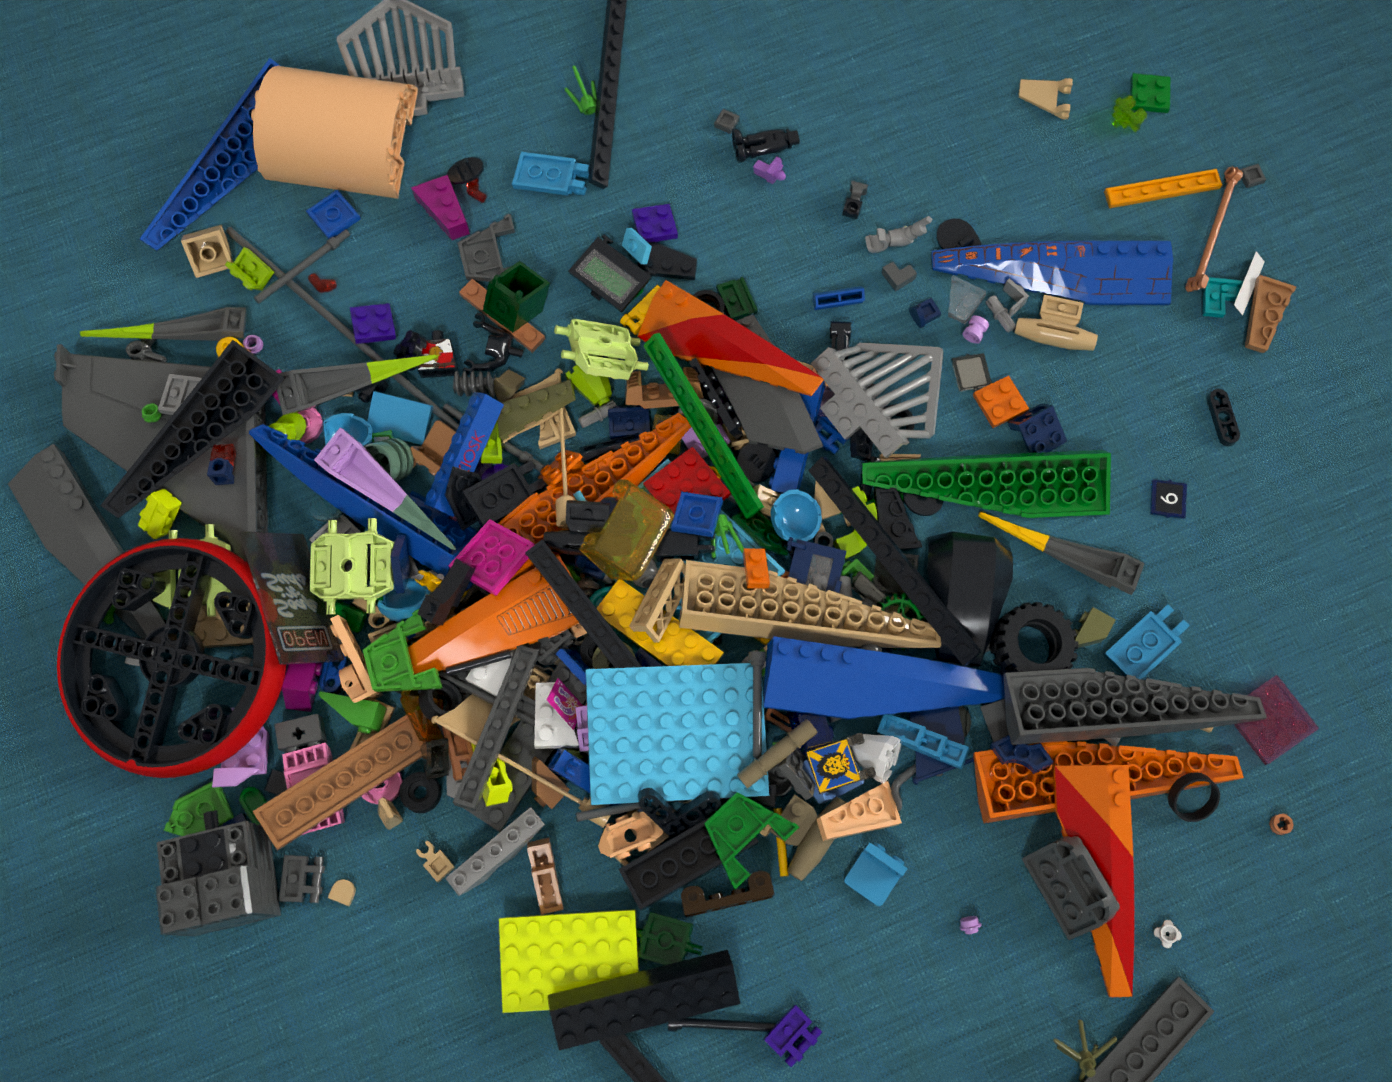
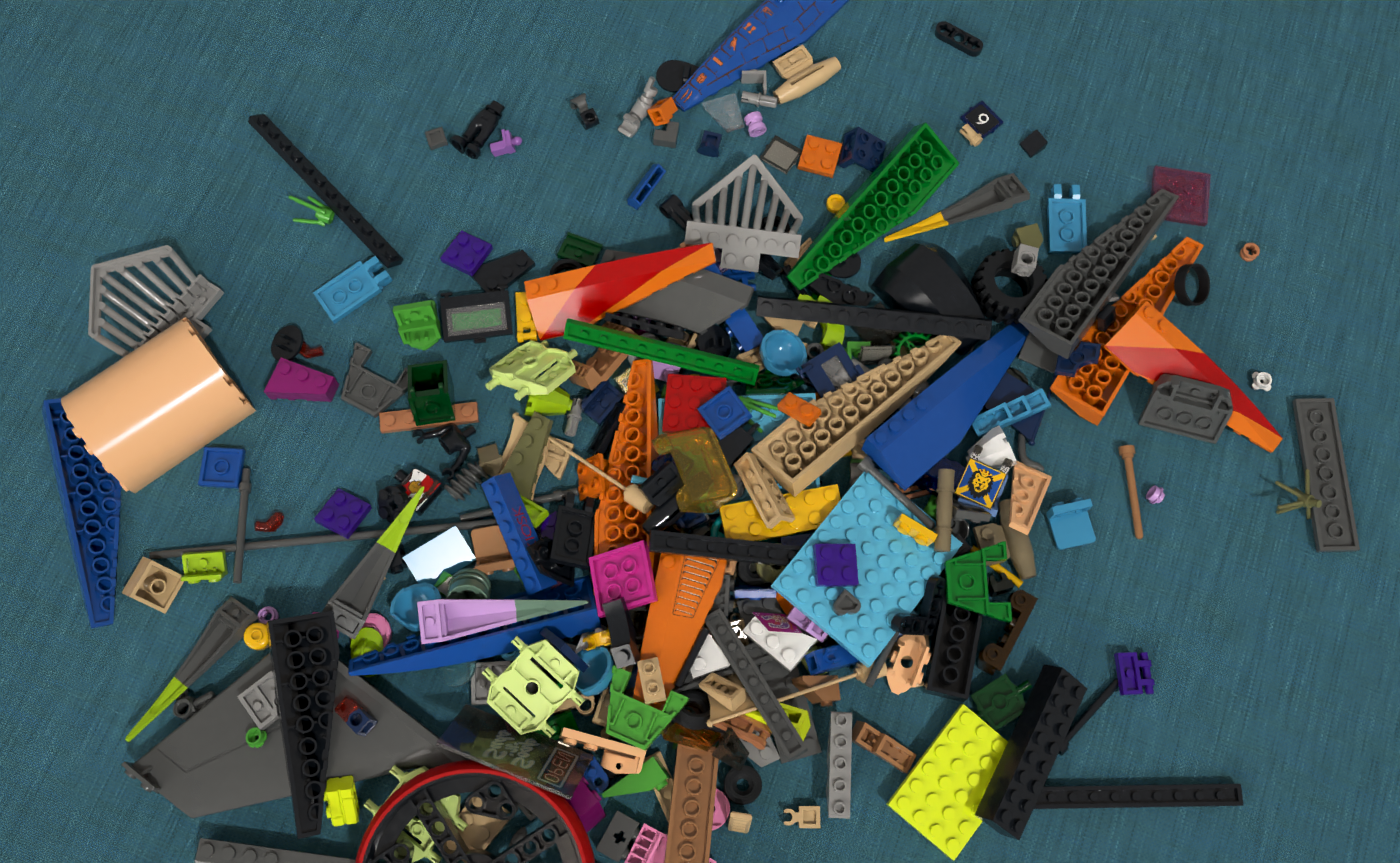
camera: 50 degrees left, 0 degrees up
medium azure plate [622,228,652,264] -> none
none -> bright green piece [393,300,442,351]
none -> tan plate [637,657,667,705]
none -> orange brick [647,97,678,126]
none -> tan slope [699,672,746,712]
none -> dark purple plate [813,544,859,587]
none -> yellow tile [826,194,845,214]
none -> dark grey tile [832,589,861,616]
none -> yellow plate [893,513,938,547]
none -> tan pin [960,124,983,147]
none -> pearl dark grey tile [988,573,1014,597]
none -> light grey brick [1011,243,1039,277]
none -> black slope [1019,130,1048,158]
none -> black plate [1097,304,1116,332]
none -> medium nougat piece [1118,445,1143,539]

